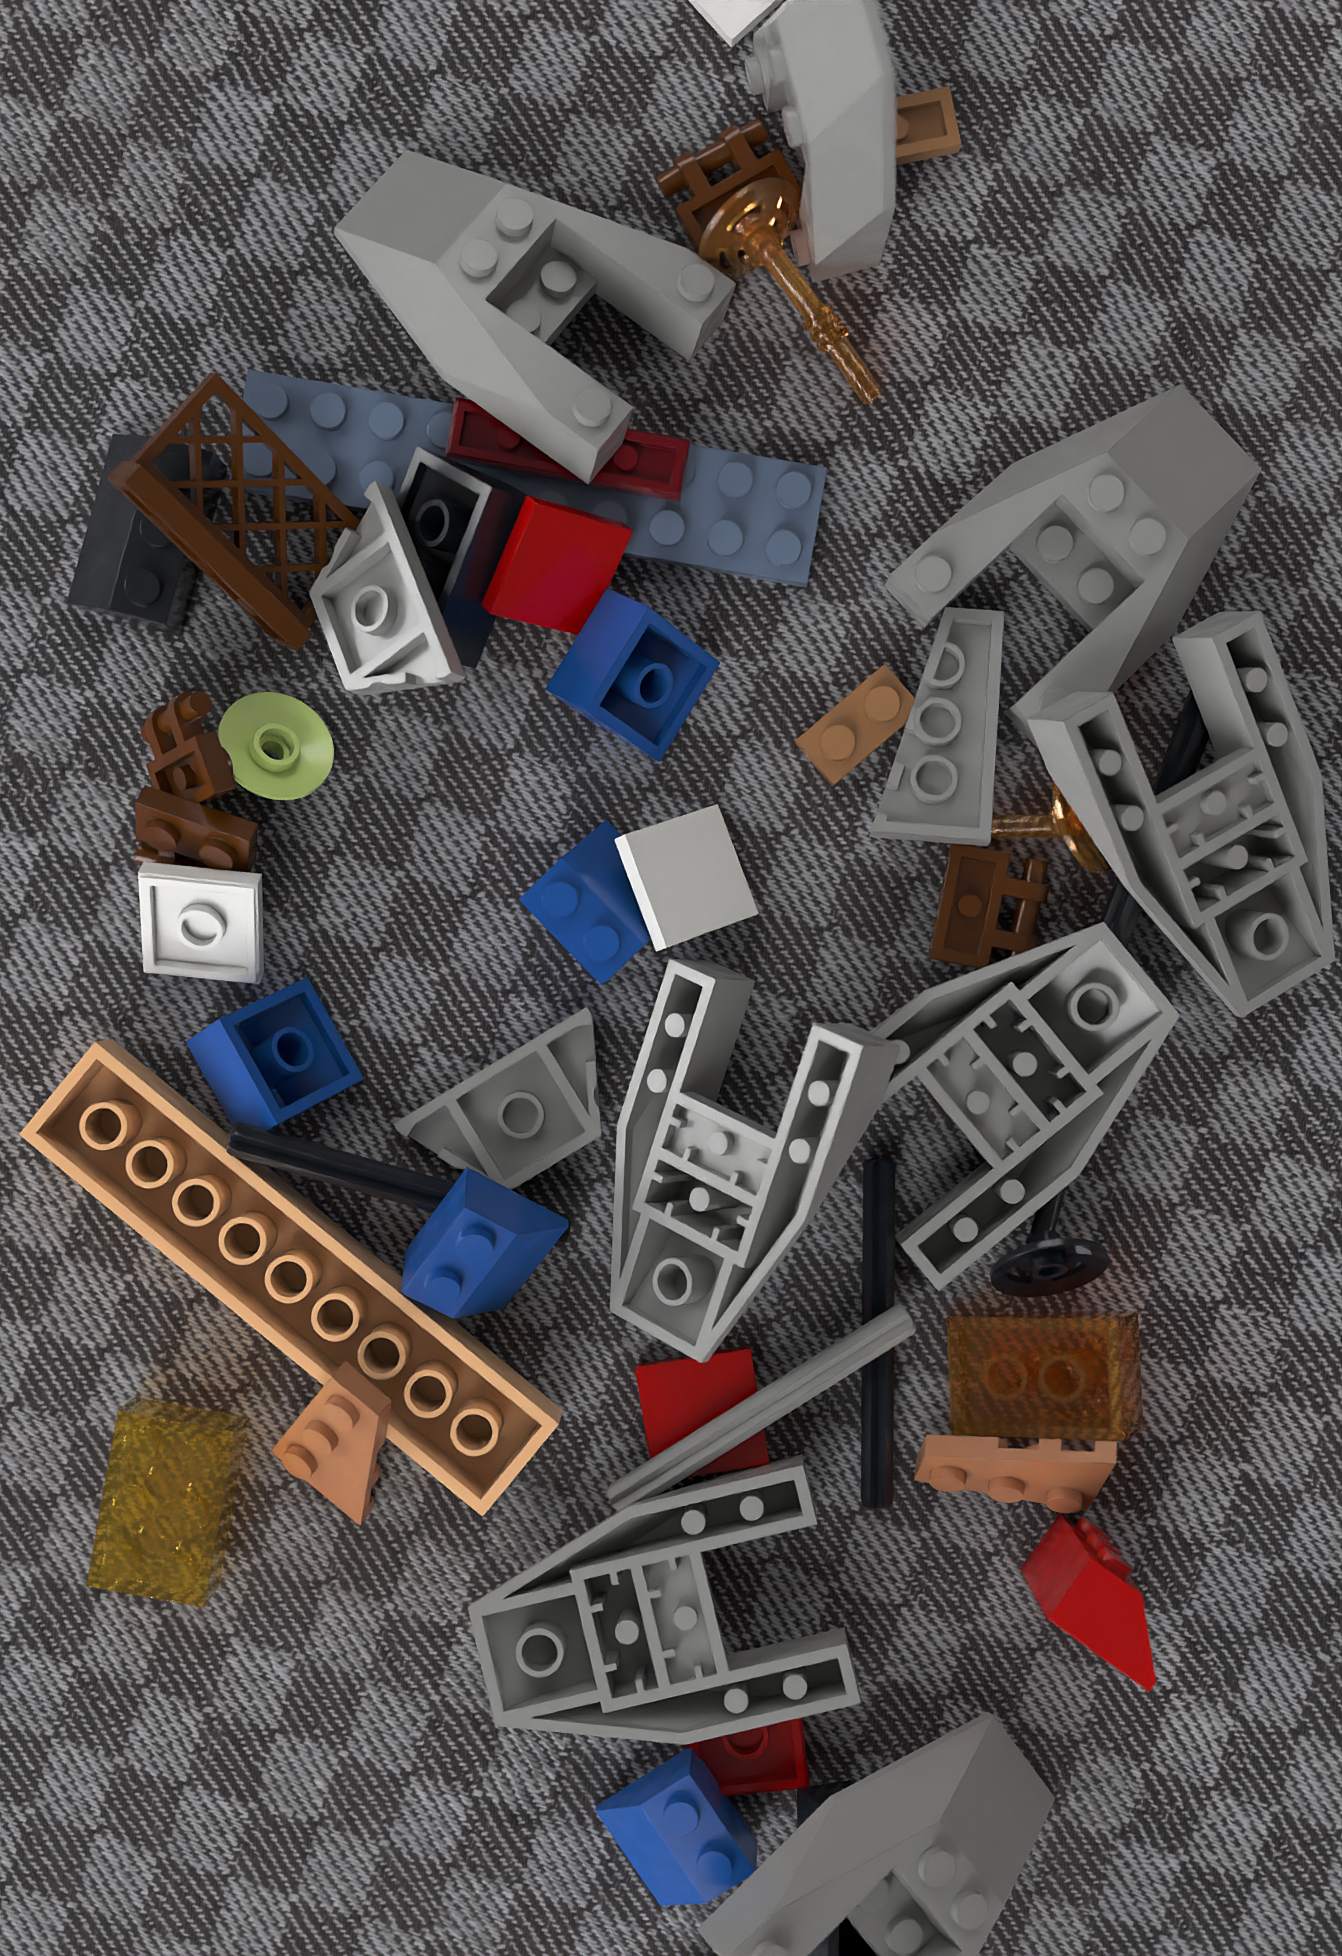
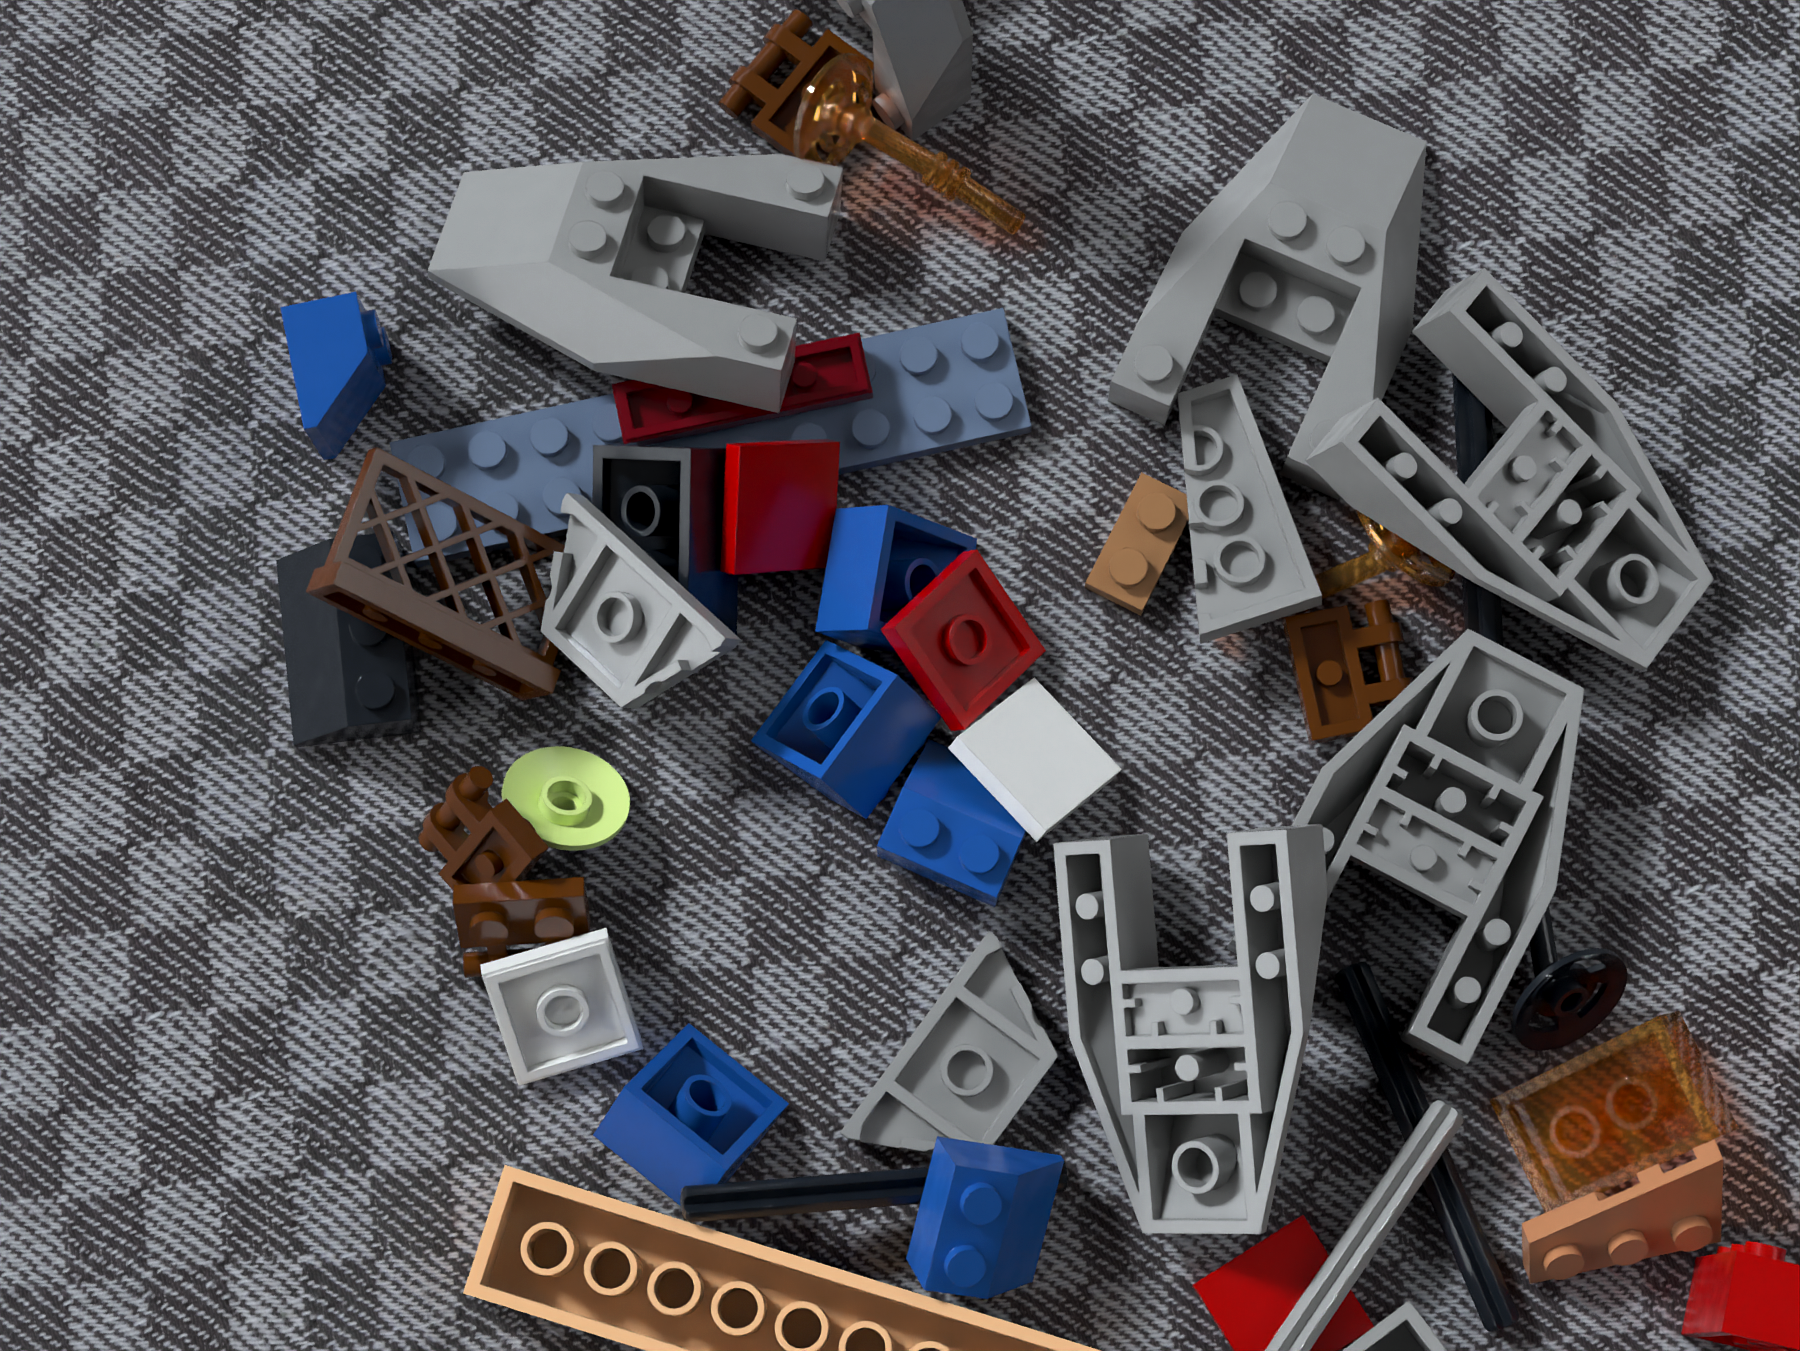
camera: 20 degrees left, 10 degrees down
none -> blue slope [280,292,392,460]
none -> blue slope [751,640,941,819]
none -> red plate [880,549,1046,731]

